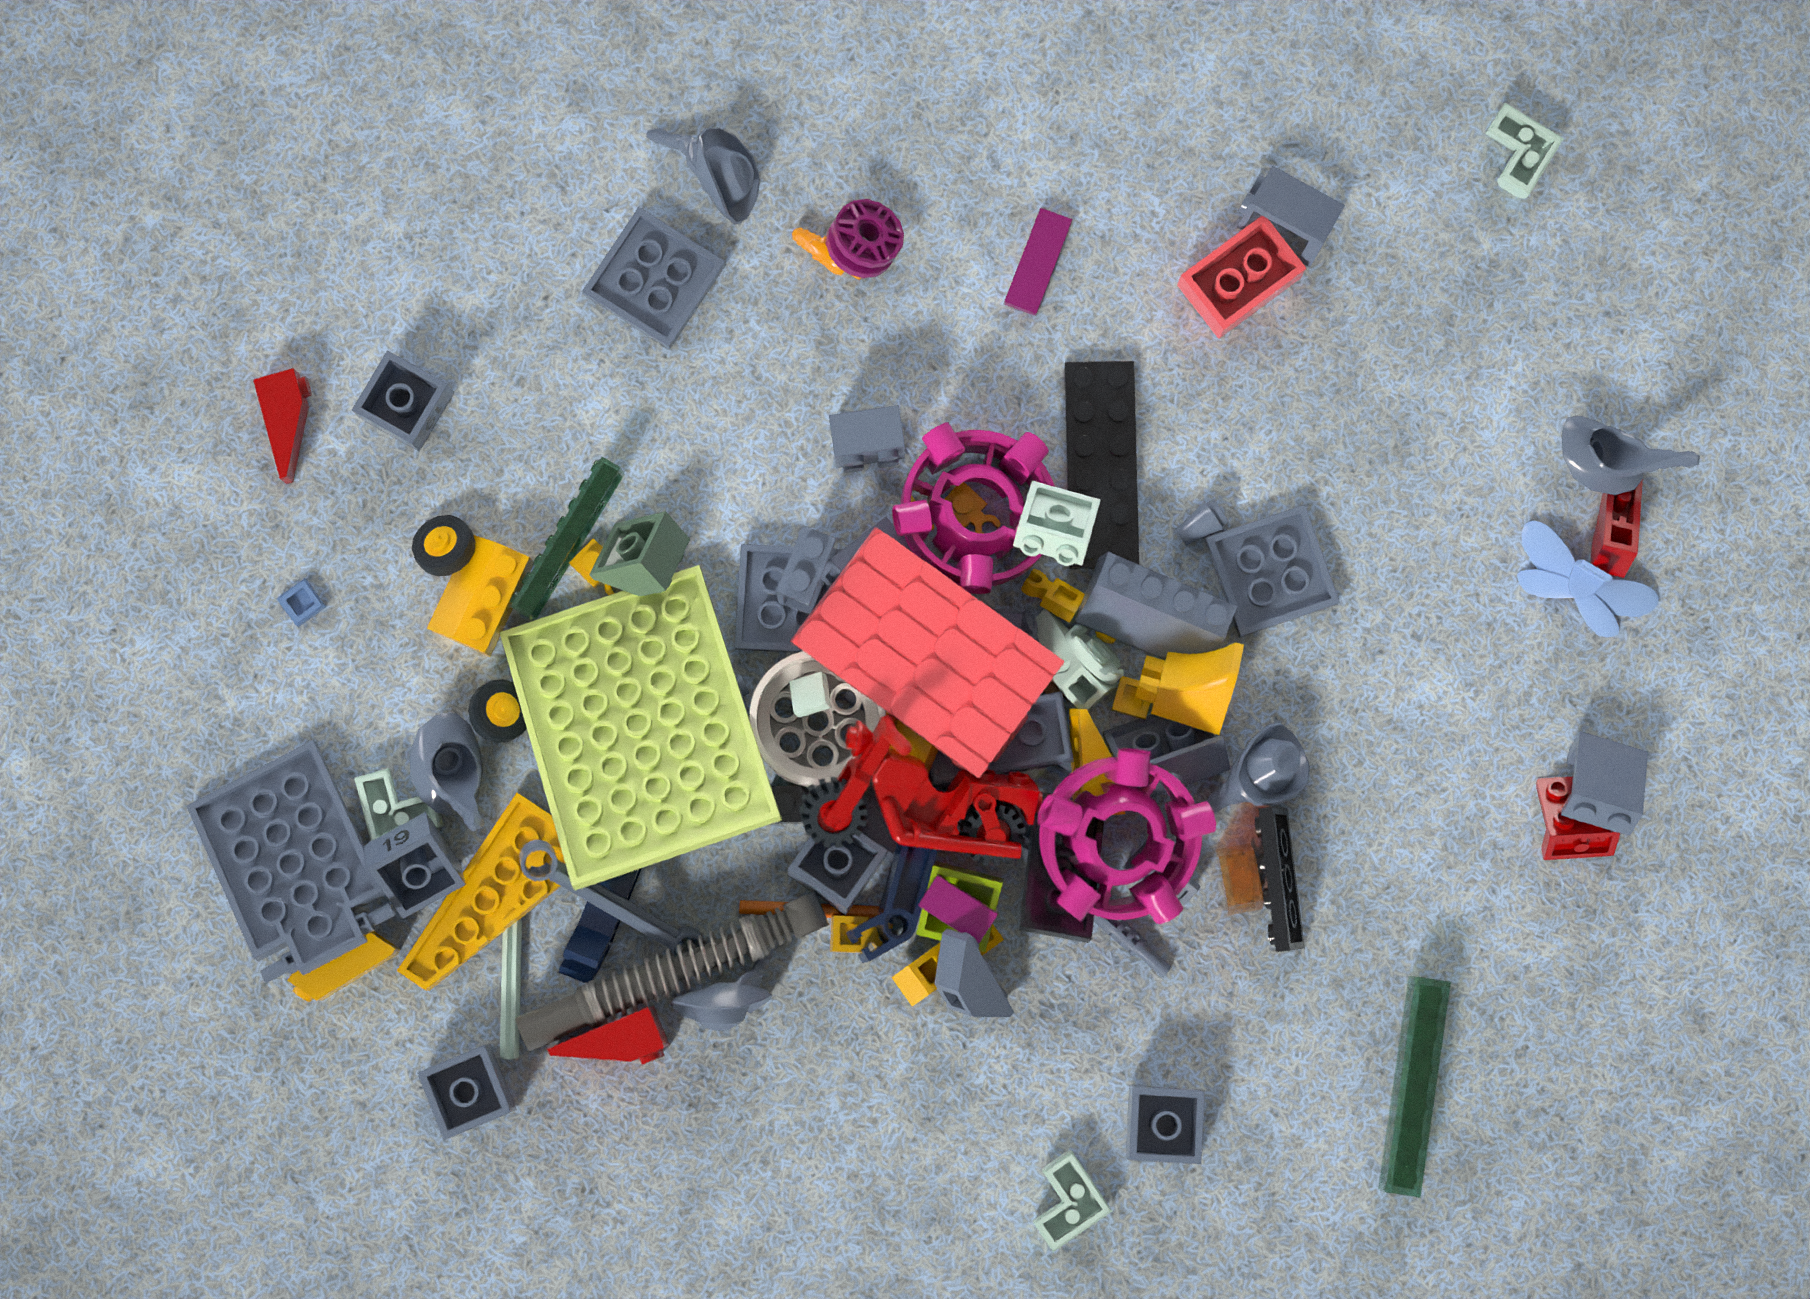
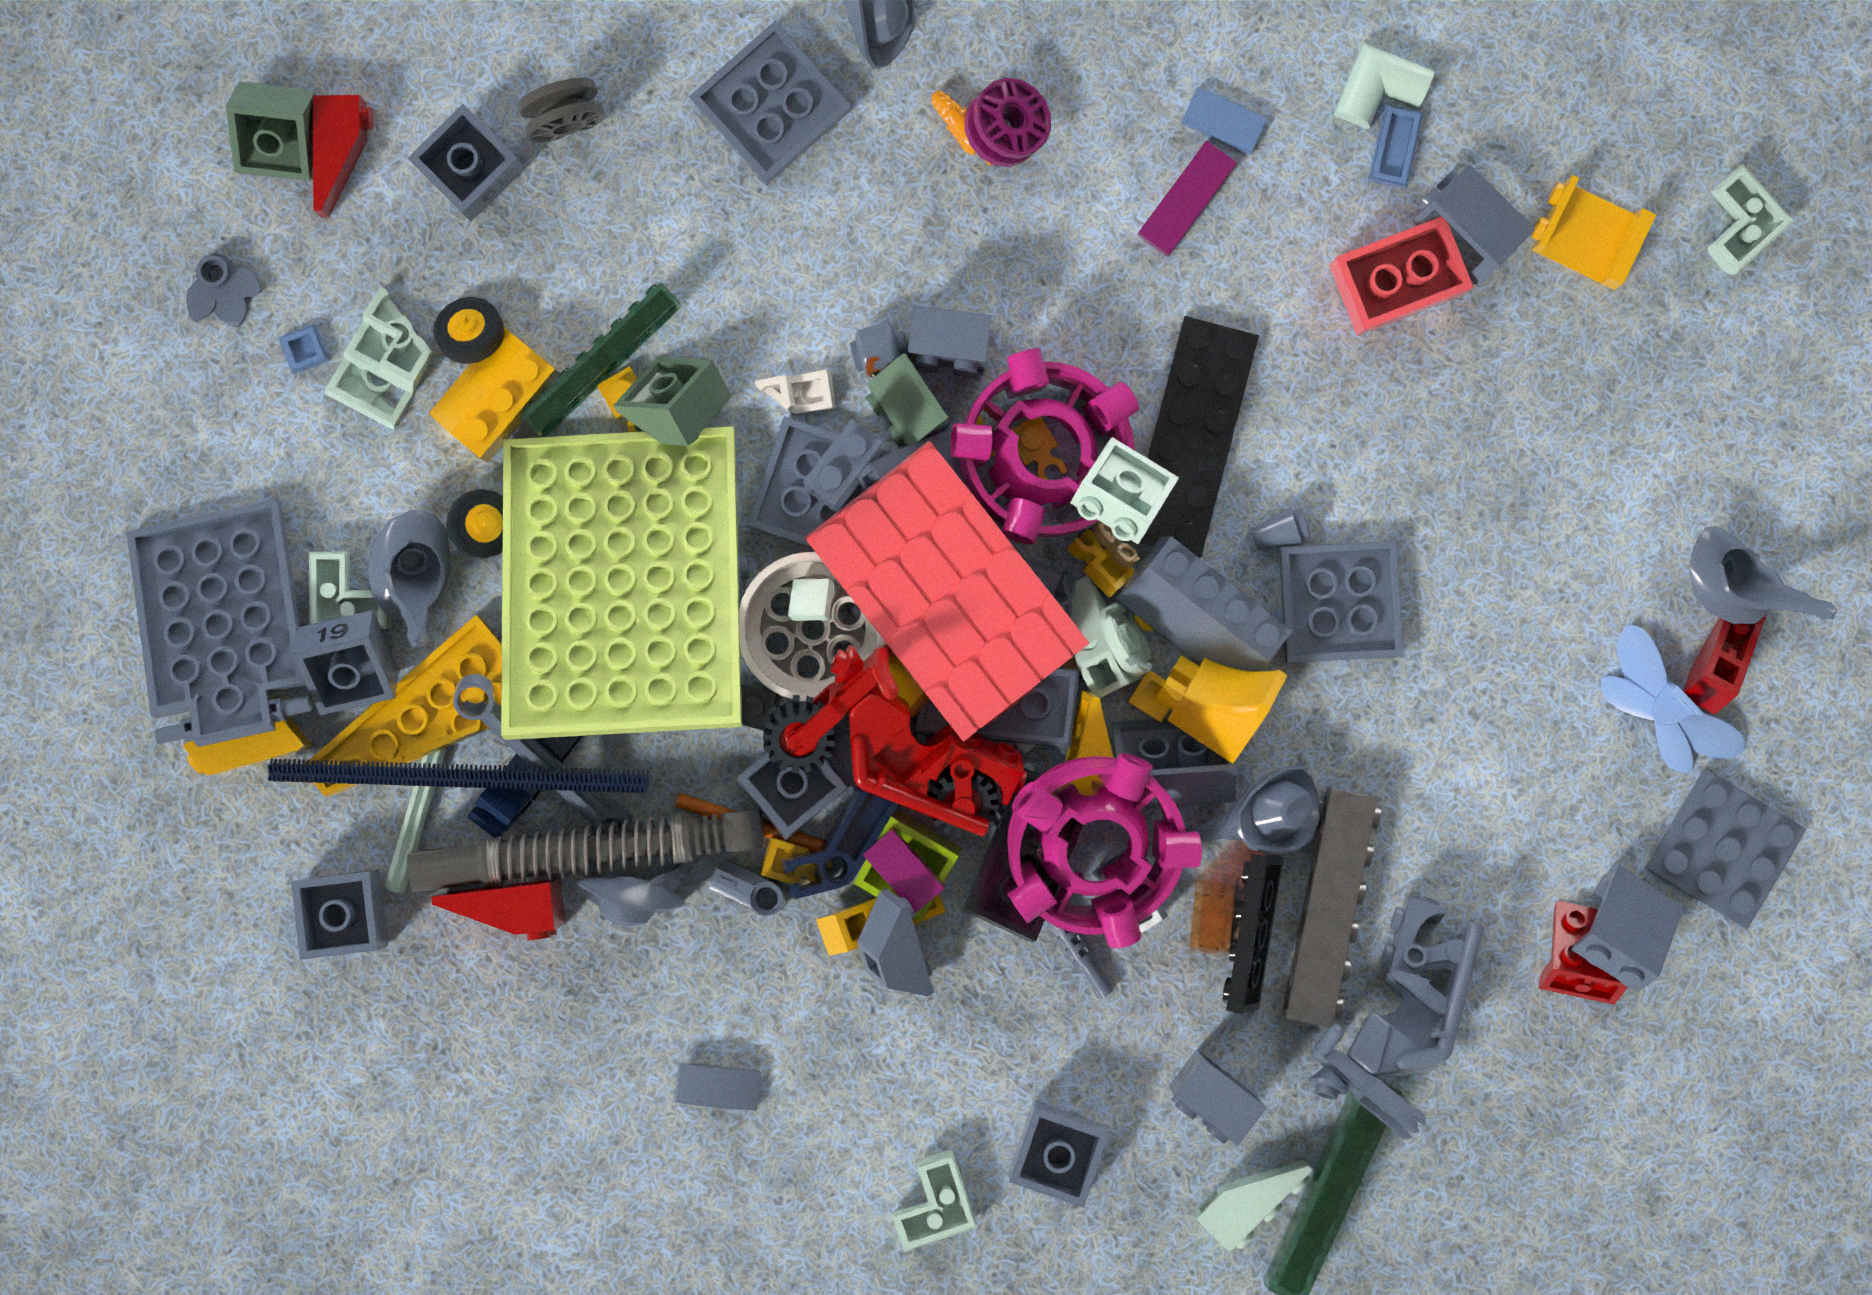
camera: 25 degrees right, 5 degrees up
none -> sand blue plate [186,253,262,327]
none -> sand green slope [226,81,316,181]
none -> dark blue axle [268,758,650,793]
none -> light aqua slope [325,287,432,430]
none -> dark grey wheel [517,77,606,142]
none -> sand blue slope [674,1063,761,1111]
none -> sand blue piece [709,857,788,916]
none -> white slope [755,369,837,415]
none -> sand blue head [850,322,908,378]
none -> sand green slope [865,353,948,448]
none -> tan piece [1093,520,1140,569]
none -> sand blue brick [1169,1049,1267,1145]
none -> medium blue tile [1181,87,1268,155]
none -> light aqua slope [1193,1160,1313,1253]
none -> flat silver brick [1281,788,1381,1027]
none -> sand blue piece [1308,896,1484,1140]
none -> light aqua brick [1333,43,1435,129]
none -> medium blue tile [1368,104,1423,189]
none -> yellow panel [1531,175,1656,290]
none -> sand blue plate [1645,769,1807,929]

